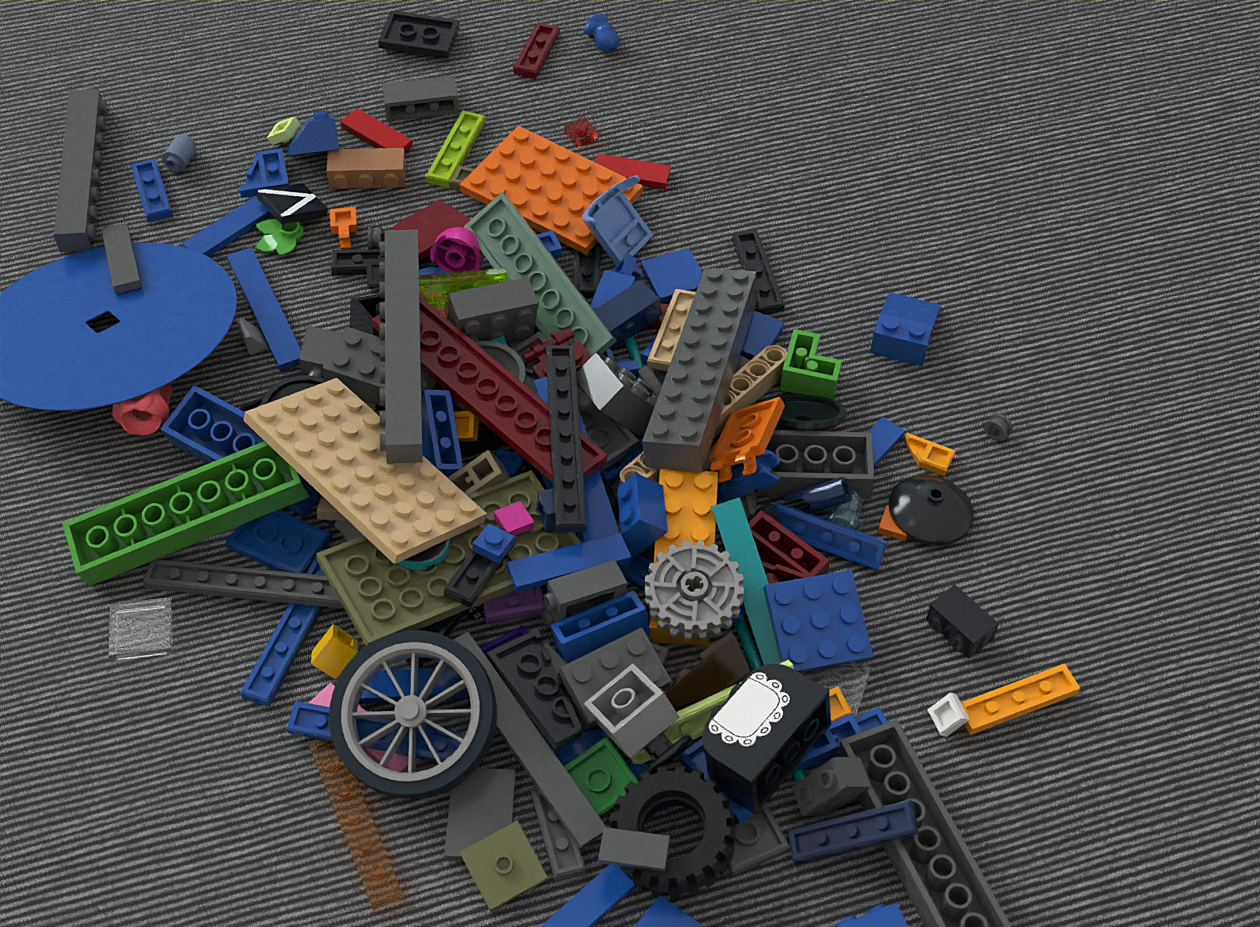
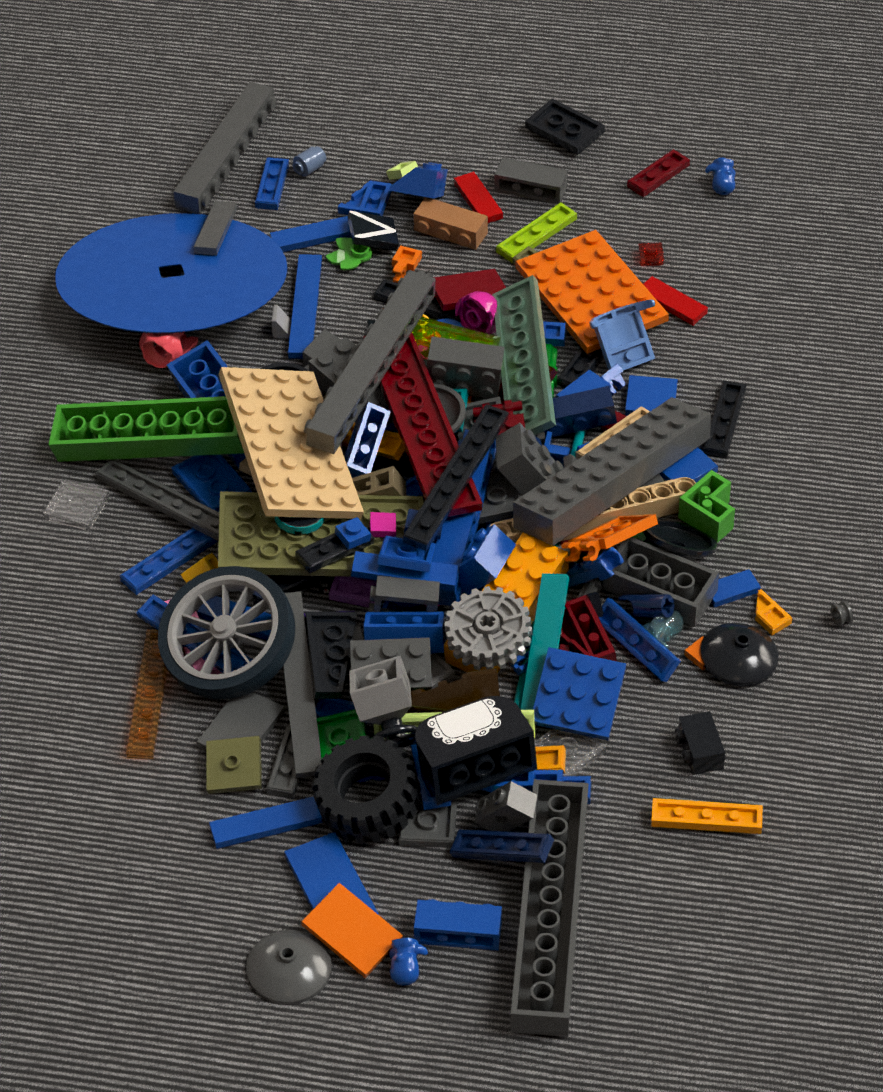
camera: 30 degrees right, 5 degrees down
dark grey tile [598,827,670,872] -> none
blue slope [870,292,941,366] -> none
white tile [928,693,970,737] -> none
none -> blue tile [377,536,436,572]

